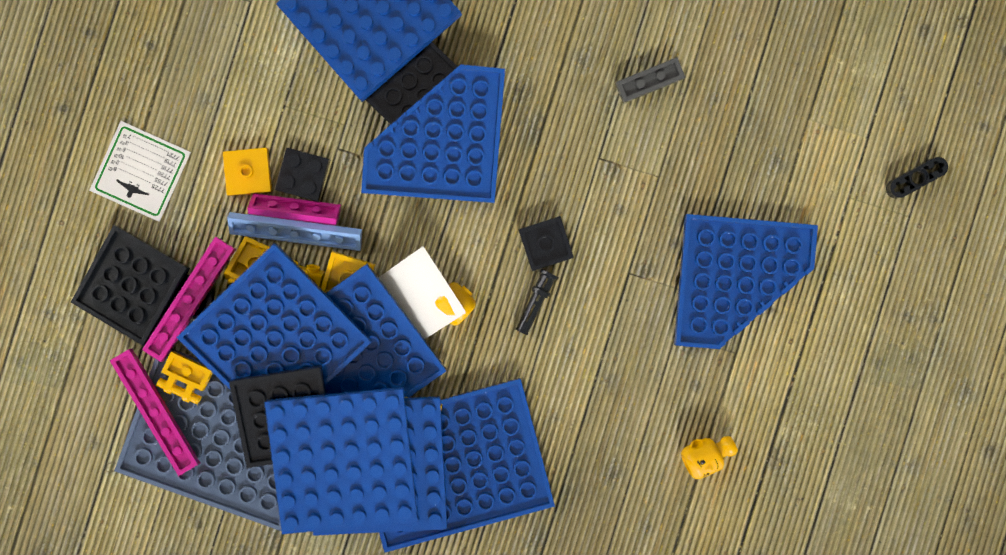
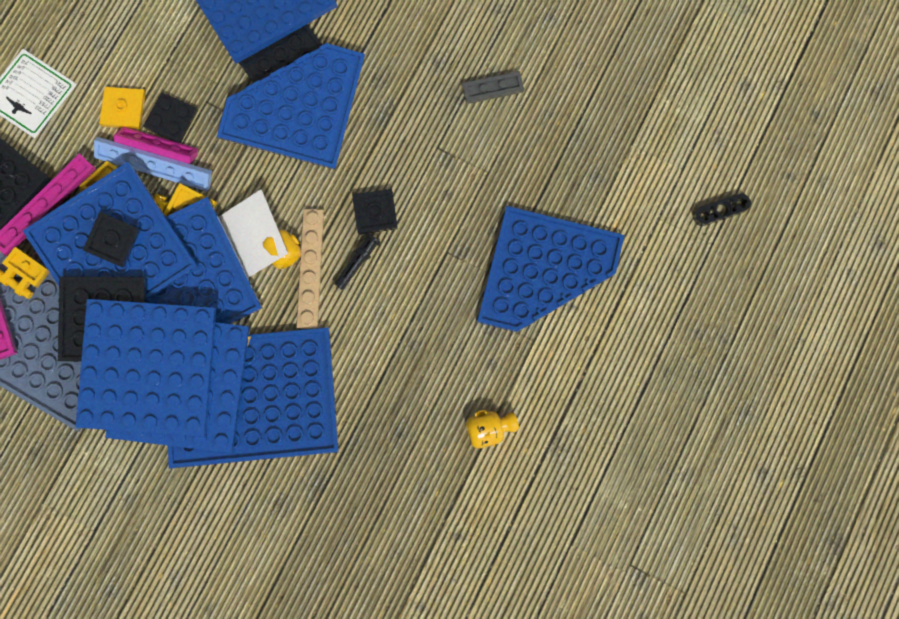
camera: 10 degrees right, 10 degrees down
none -> black plate [83,212,141,268]
none -> tan plate [297,209,325,330]

